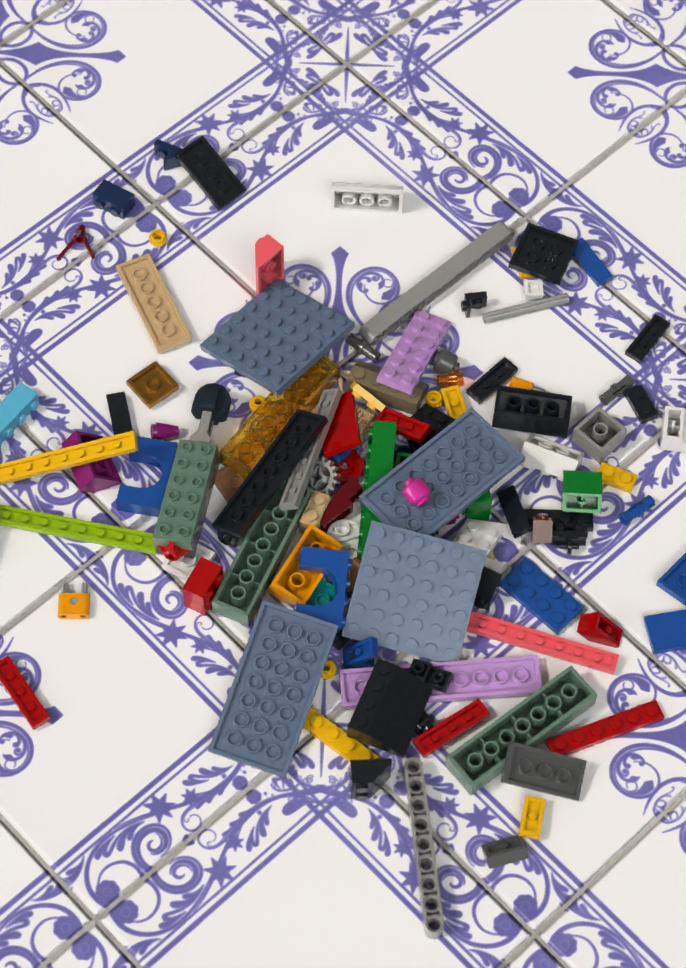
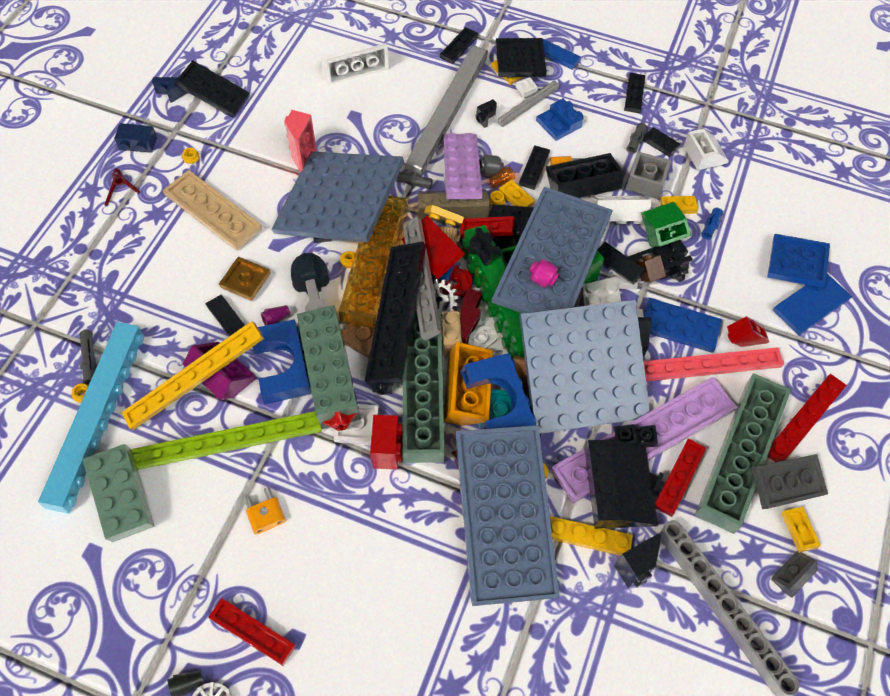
camera: 25 degrees left, 0 degrees up
blue slope [343,636,378,668] -> none
none -> black tile [440,27,478,64]
none -> black hips [468,228,501,266]
none -> blue plate [536,98,584,141]

